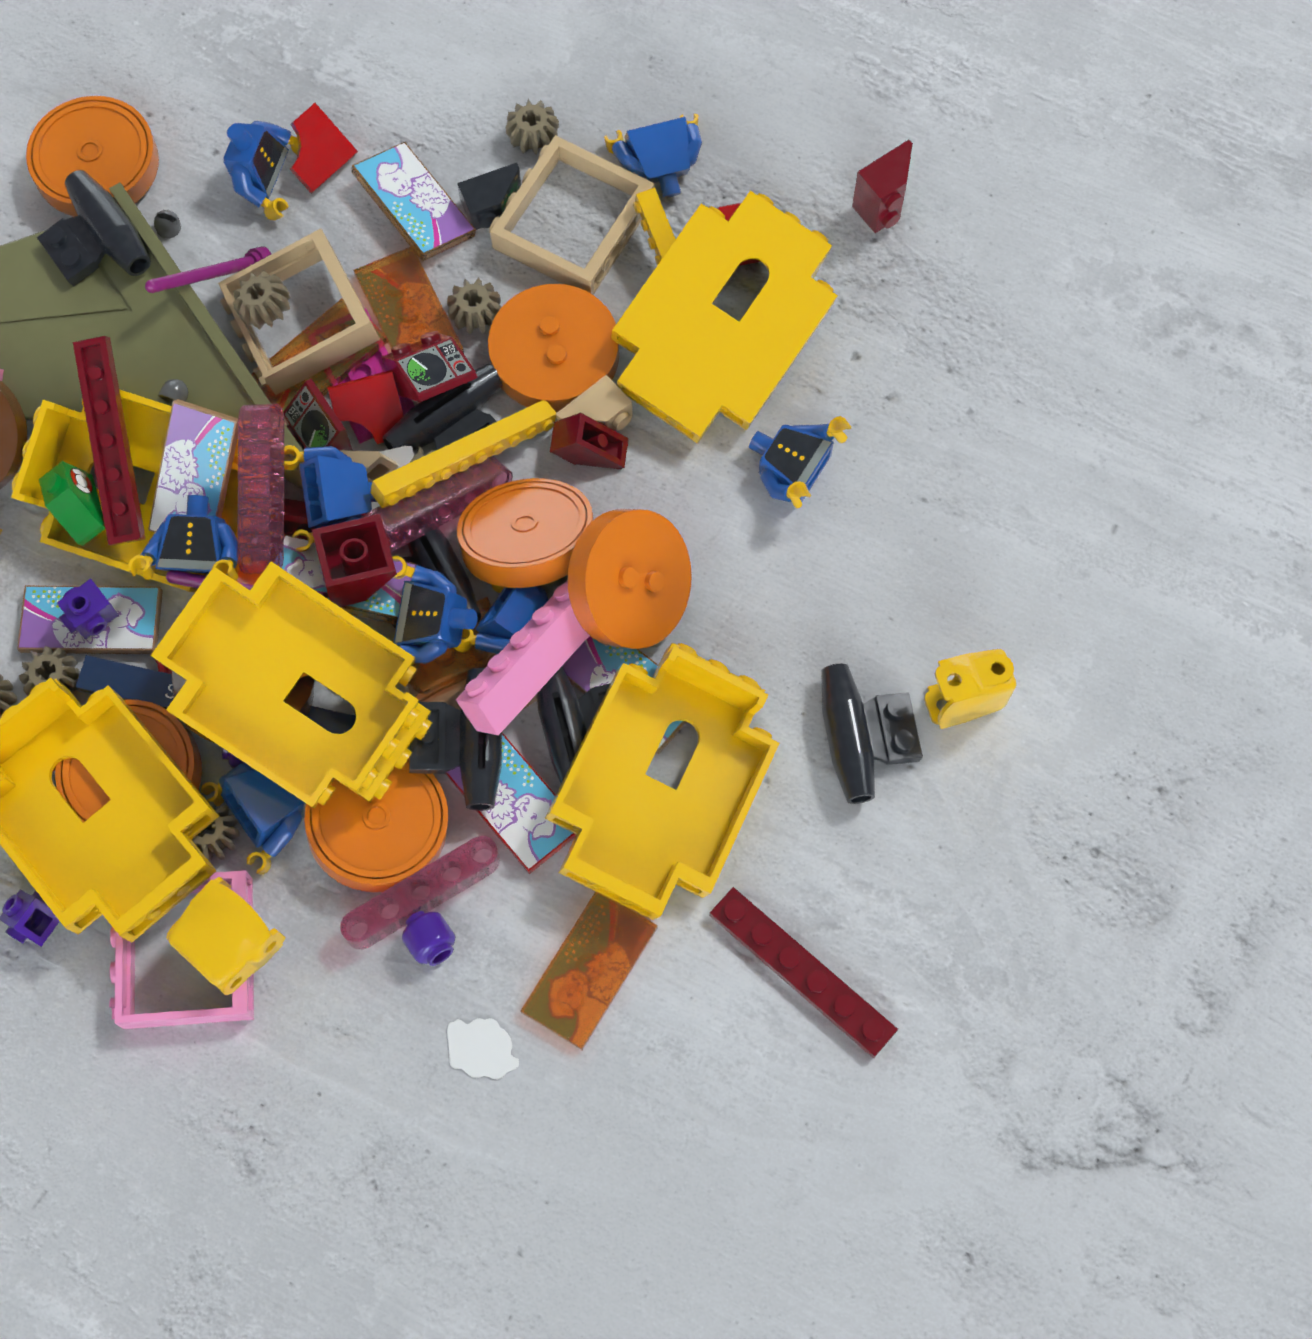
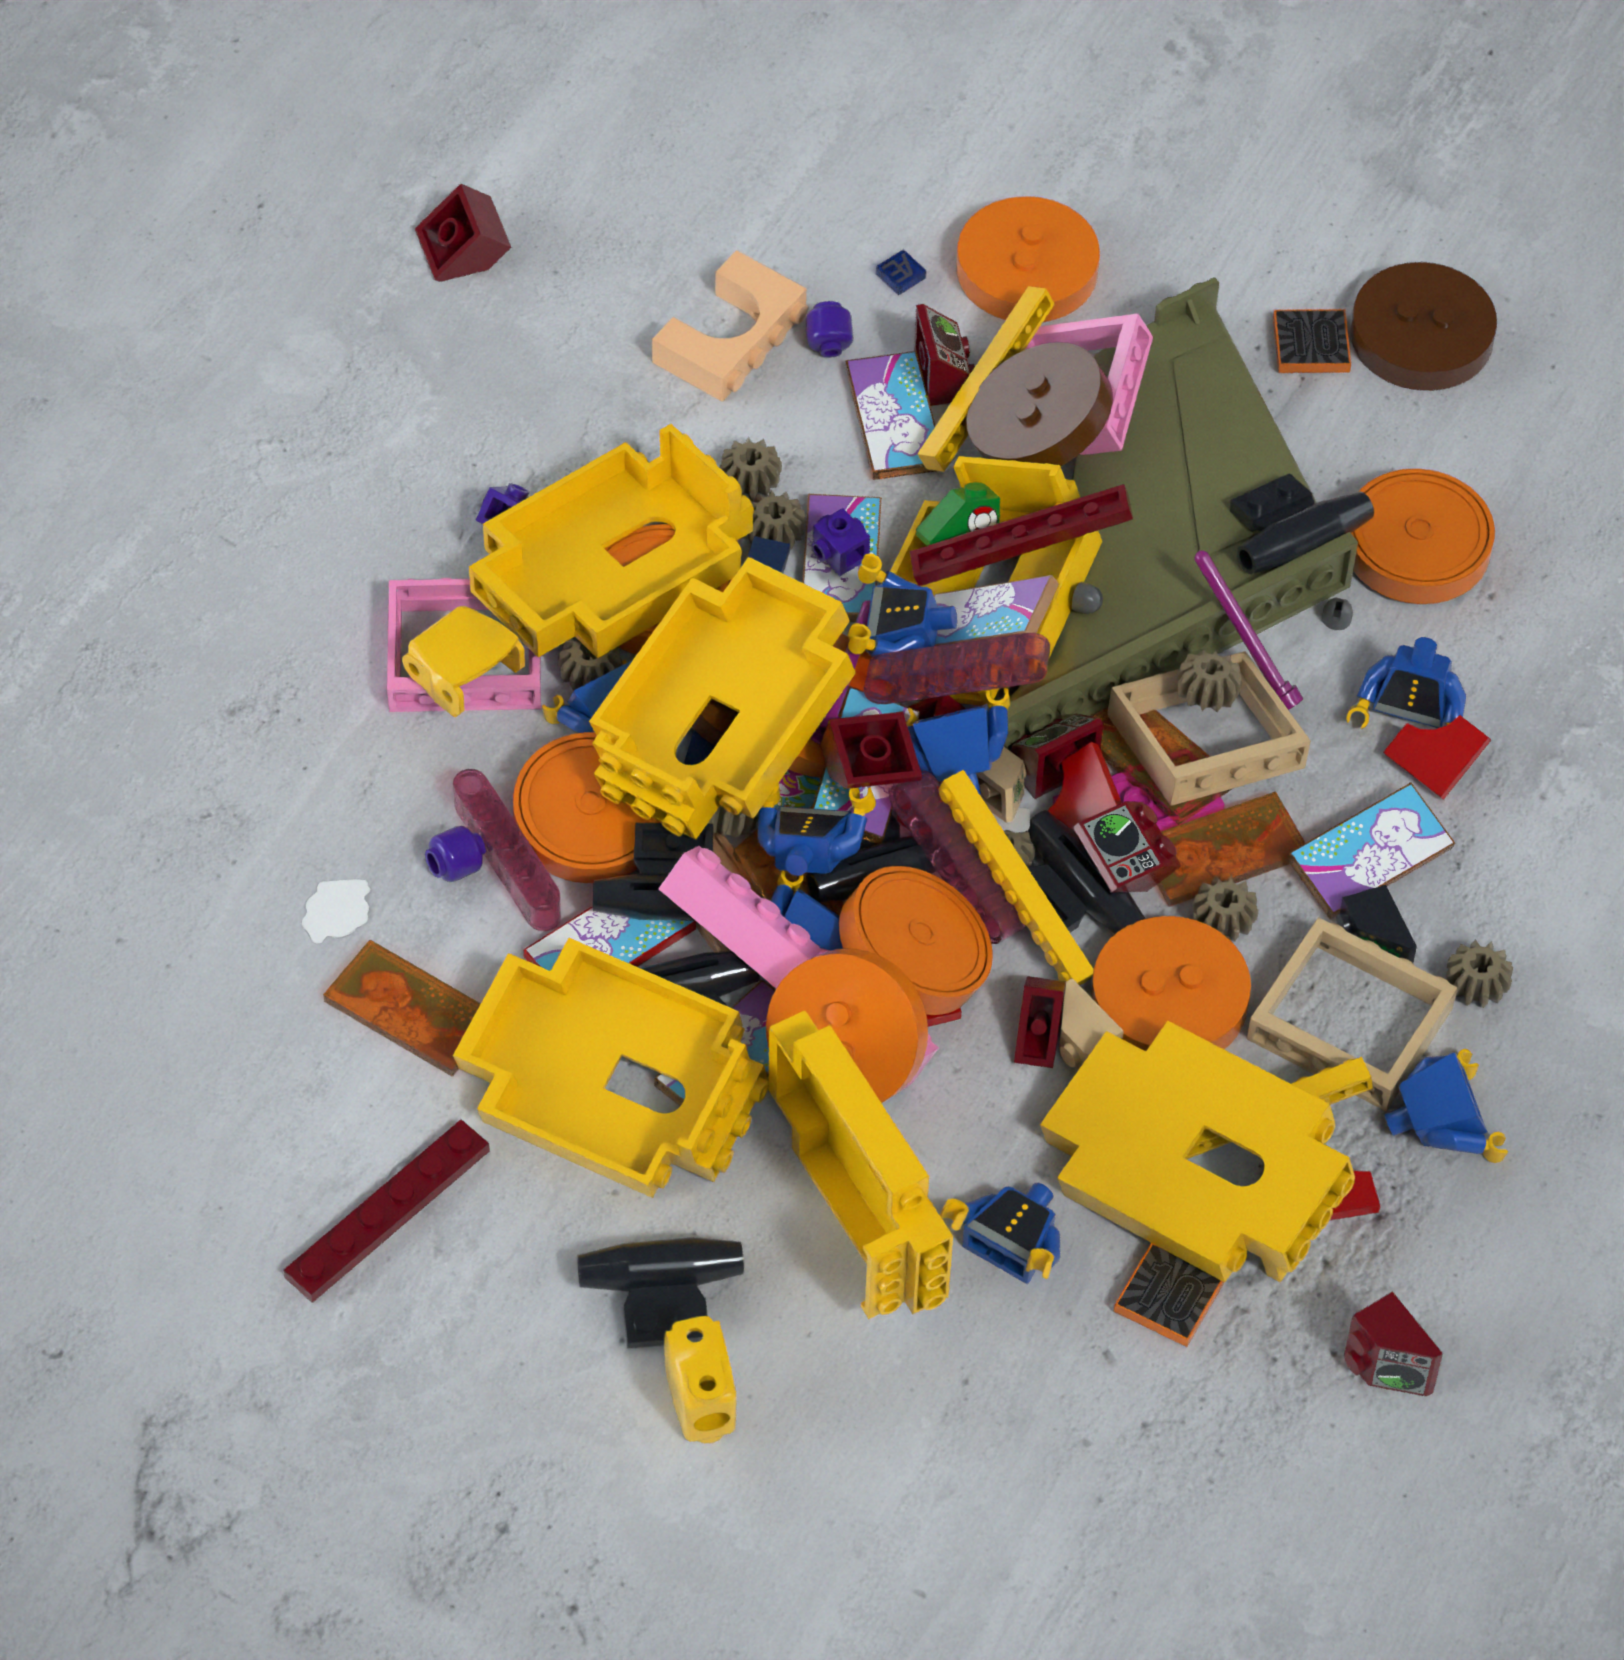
camera: 90 degrees right, 15 degrees down
none -> yellow panel [768,1010,953,1319]
none -> tile [1114,1243,1224,1347]

